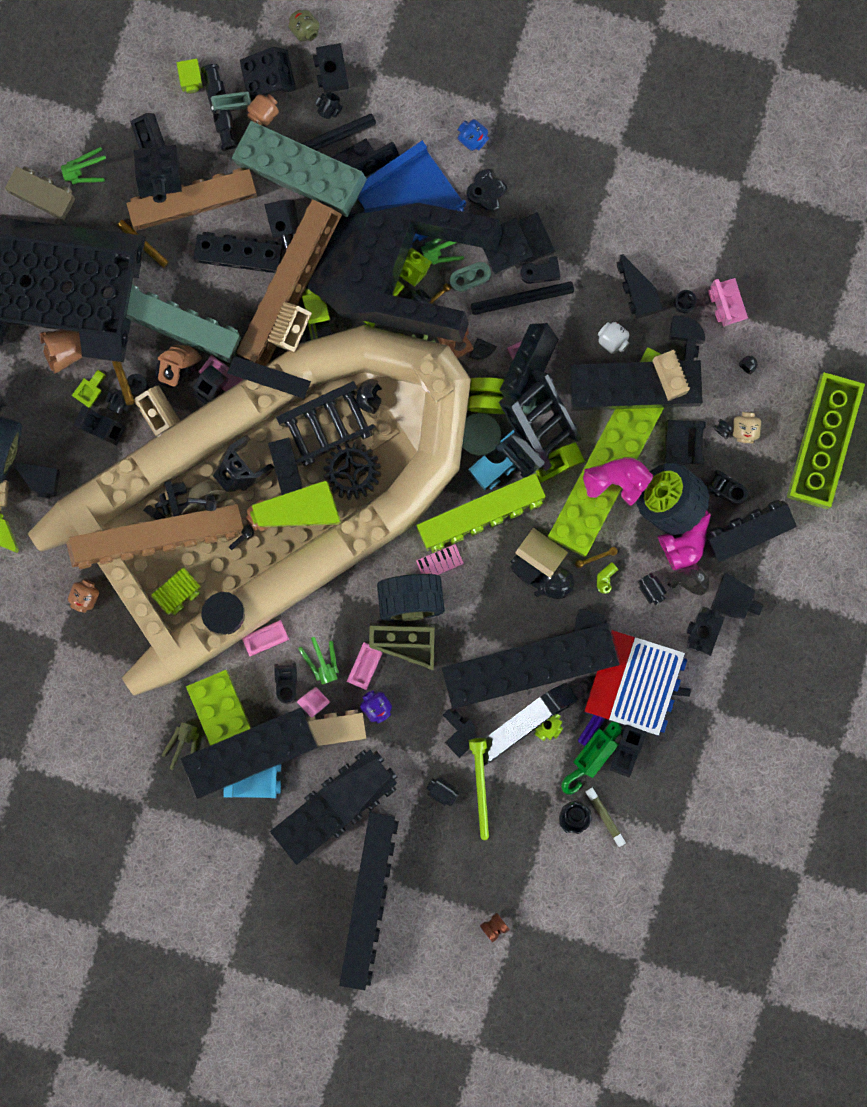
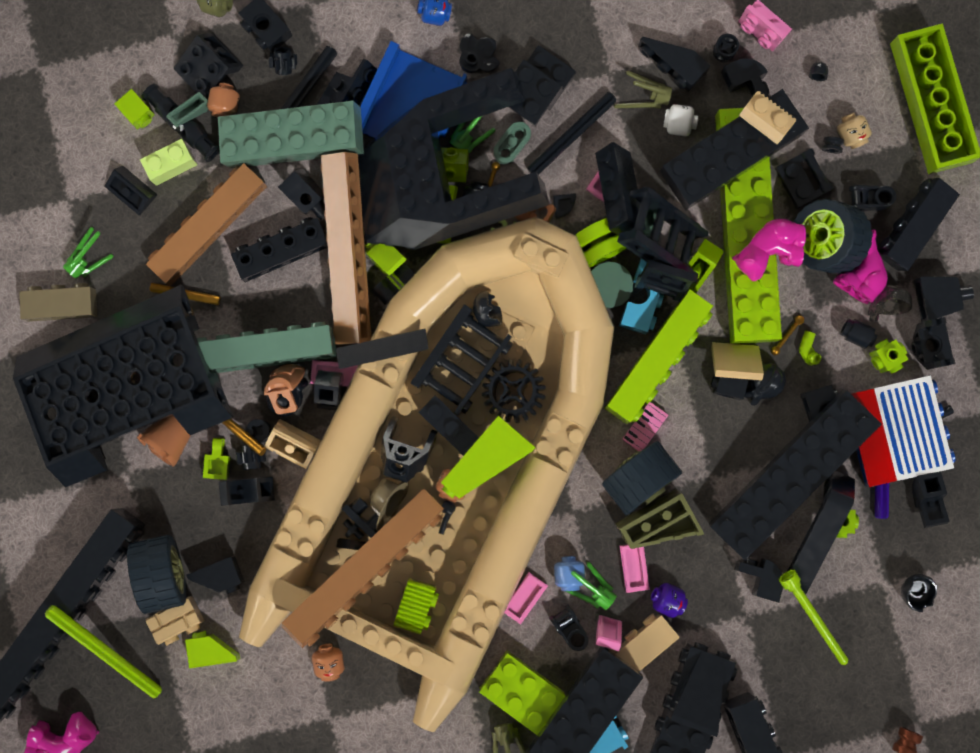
camera: 30 degrees left, 0 degrees up
black brick [134,145,182,203] -> none
black hand [187,494,217,511] -> none
black tile [201,592,245,635] -> none
tan brick [267,302,312,352] -> none
black brick [426,777,459,807] -> none
black leg [520,256,560,284] -> none
green piece [561,722,622,795] -> none
olive bar [585,787,626,847] -> none
none -> yellowish green brick [140,139,197,186]
none -> medium blue head [554,556,585,591]
none -> olive plant [614,71,672,109]
none -> lime brick [869,339,909,374]

